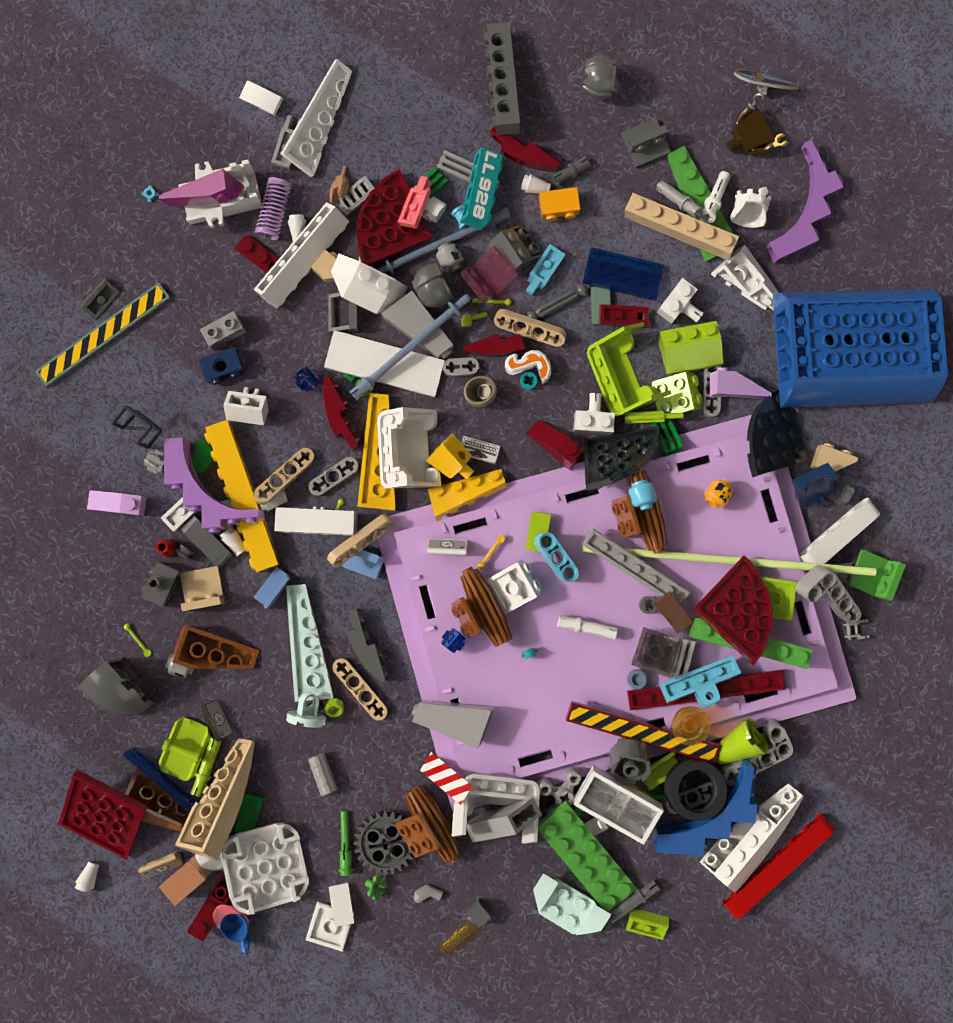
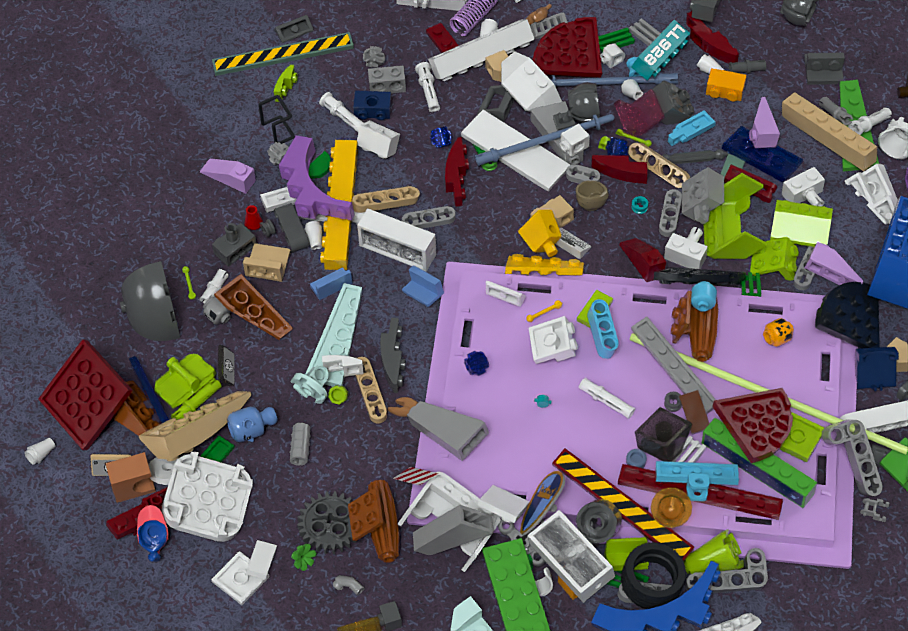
camera: 25 degrees right, 30 degrees down
tan beam [327,514,393,567] -> none
bright green pin [338,811,354,876] -> none
yellow wing [357,393,396,511] -> none
white windscreen [377,407,441,488] -> none
coral hinge [398,176,431,229] -> none
light grey head [436,242,464,272] -> none
dark orange plate [451,566,513,647] -> none
white animal [505,350,551,385] -> none
lime axle [624,411,684,424] -> none
none -> white pin [200,269,229,303]
none -> medium blue piece [227,406,277,442]
none -> lime slope [274,65,298,102]
none -> white pin [319,92,363,133]
none -> white slope [322,355,364,377]
none -> light grey gear [363,46,385,68]
none -> medium nougat hand [388,397,418,417]
none -> white pin [415,62,440,112]
none -> white tile [477,485,530,523]
none -> shield [520,471,565,535]
none -> tan slope [530,195,574,228]
none -> dark grey tile [553,110,576,131]
none -> white brick [560,124,590,157]
none -> clear blue gear [605,137,629,156]
none -> white cone [621,79,643,101]
none -> light grey beam [659,189,682,237]
none -> light grey hinge [682,167,724,224]
none -> lavender slope [749,97,780,148]

